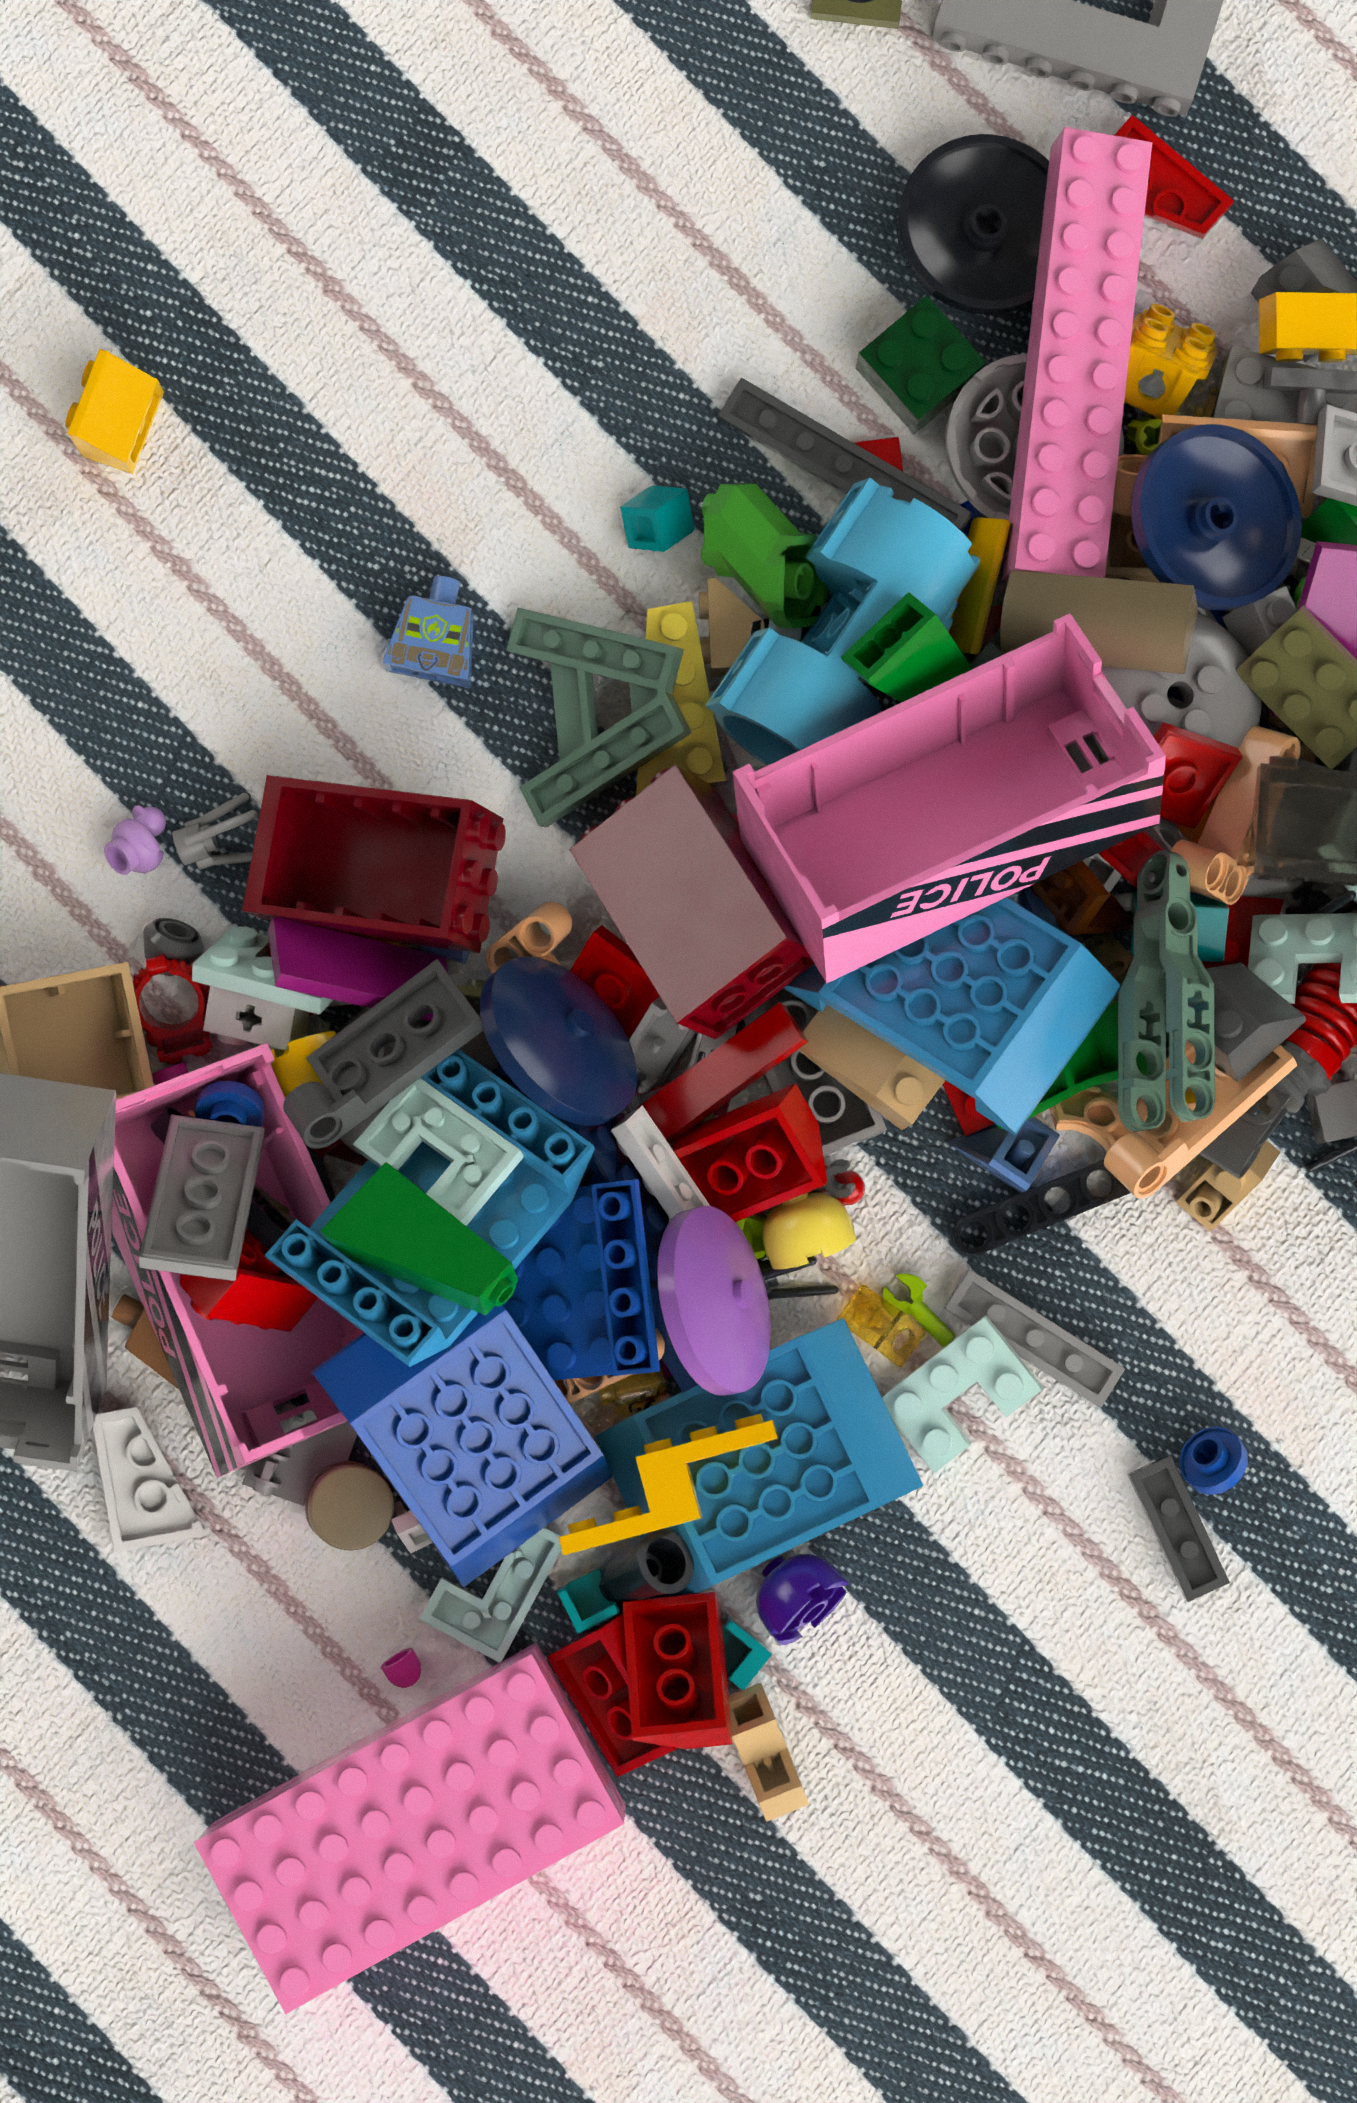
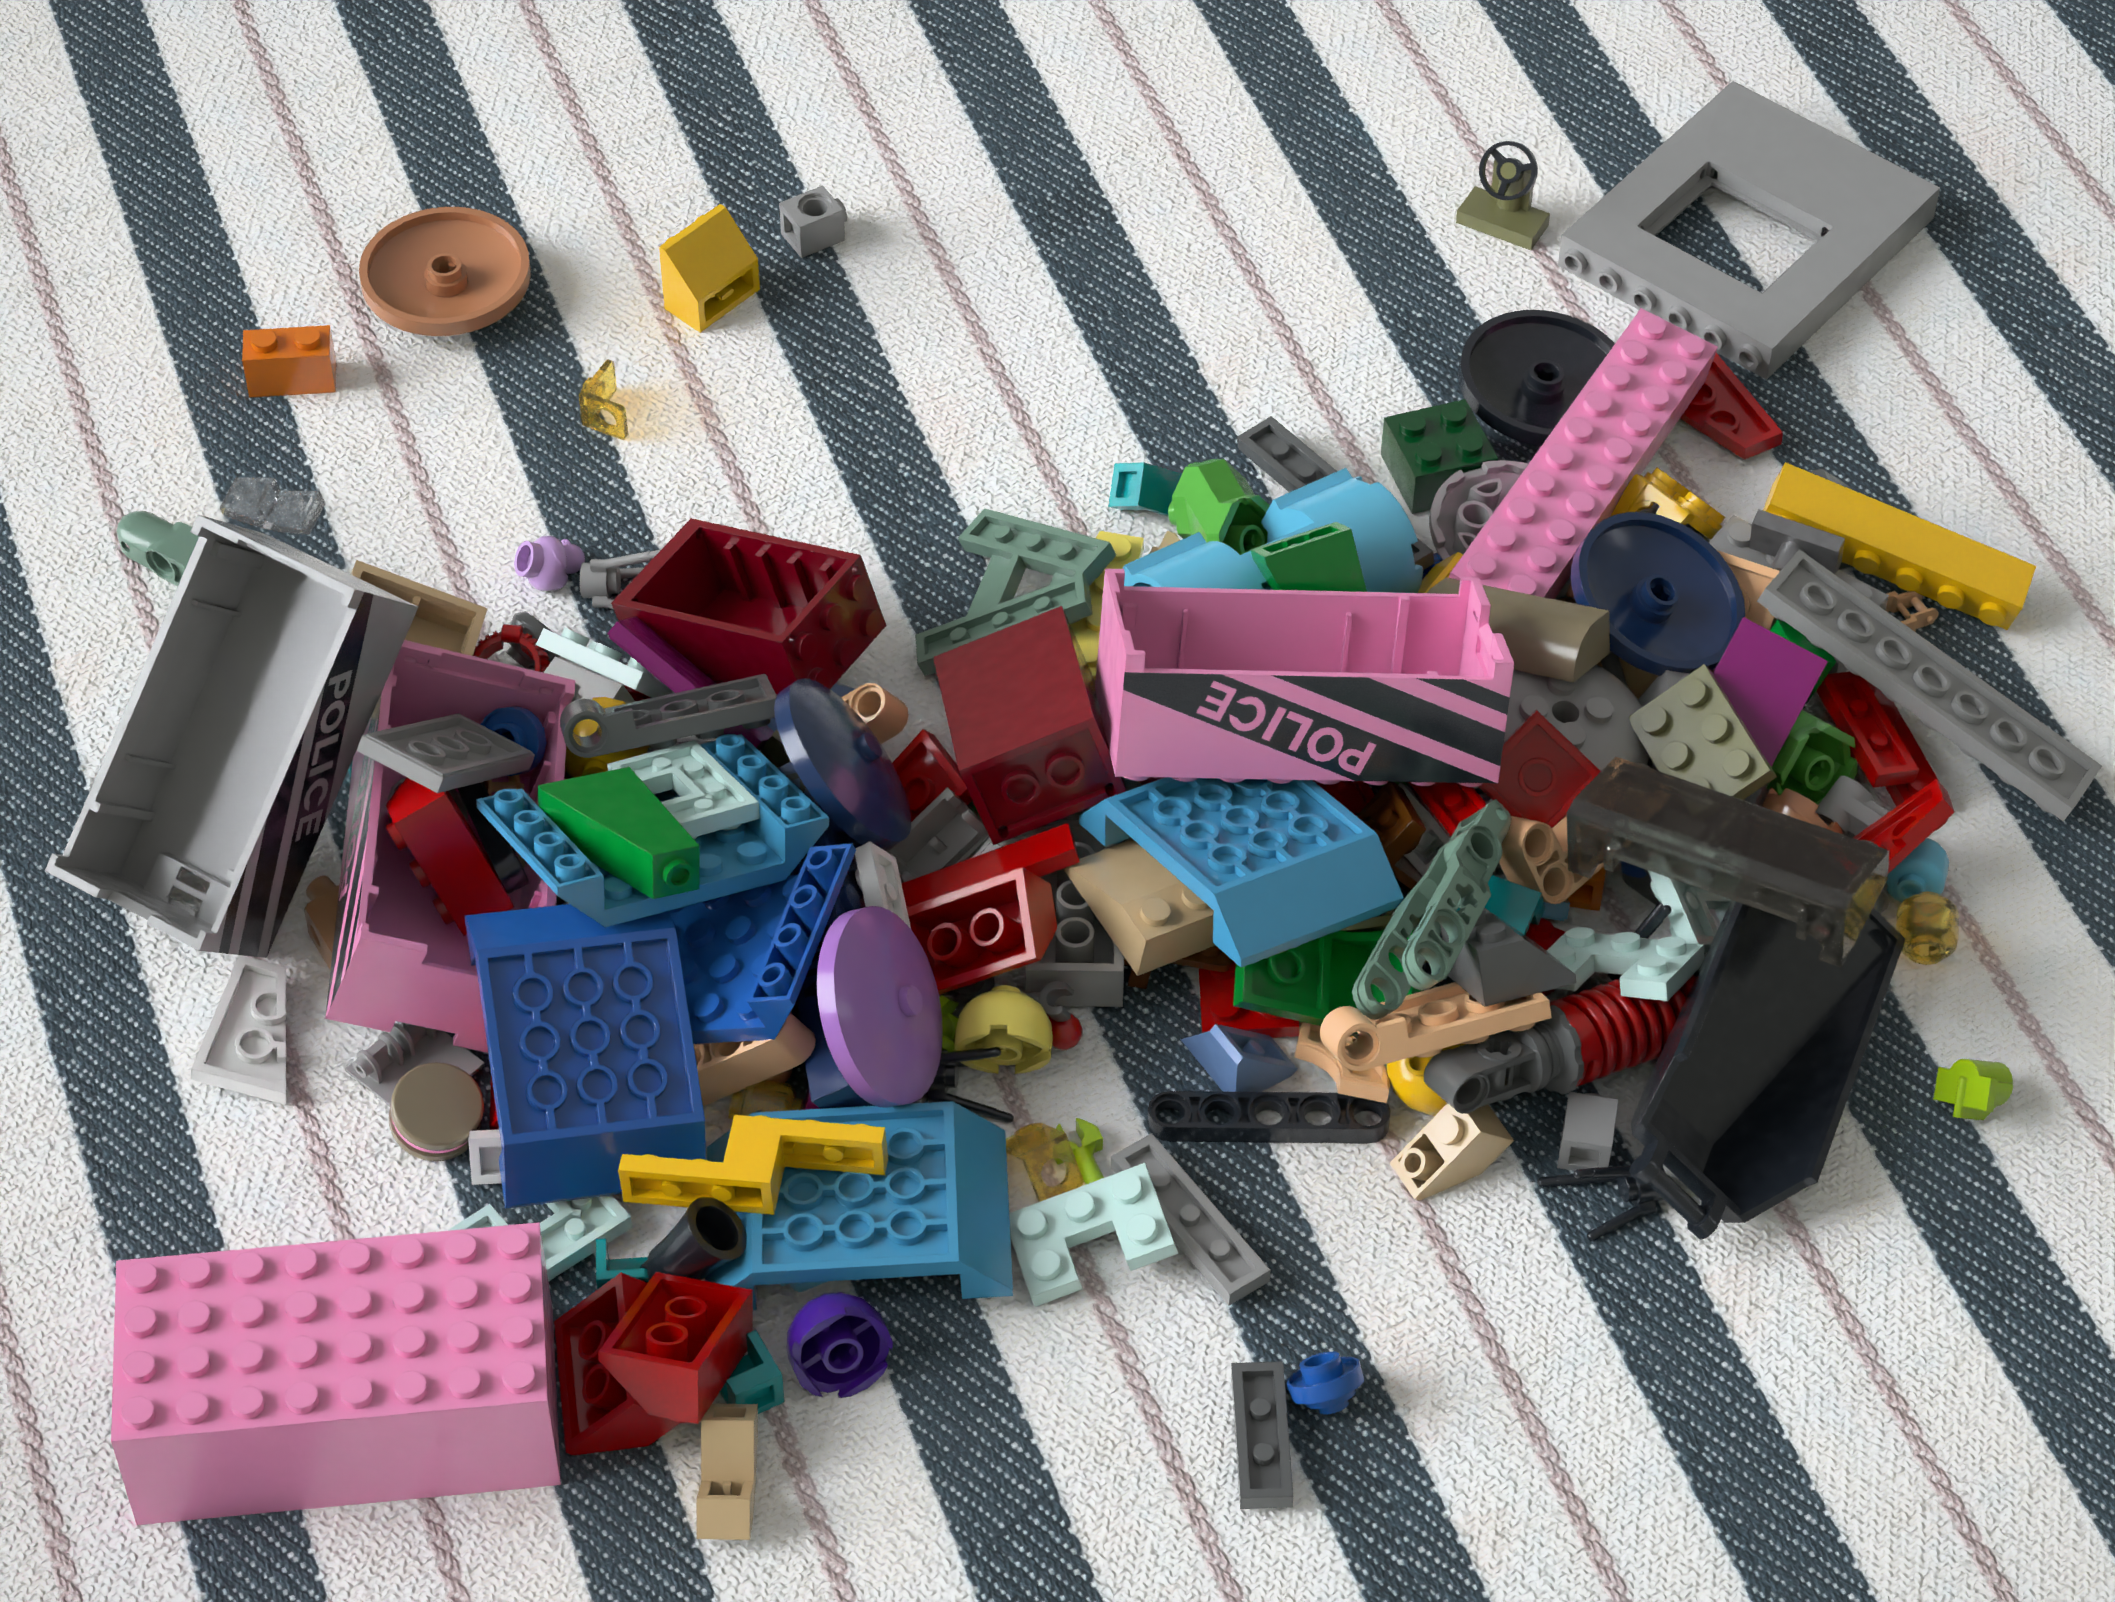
camera: 25 degrees right, 35 degrees down
medium blue torso [383,576,473,688] -> none
none -> clear yellow bracket [579,359,628,440]
none -> light grey brick [779,185,847,258]

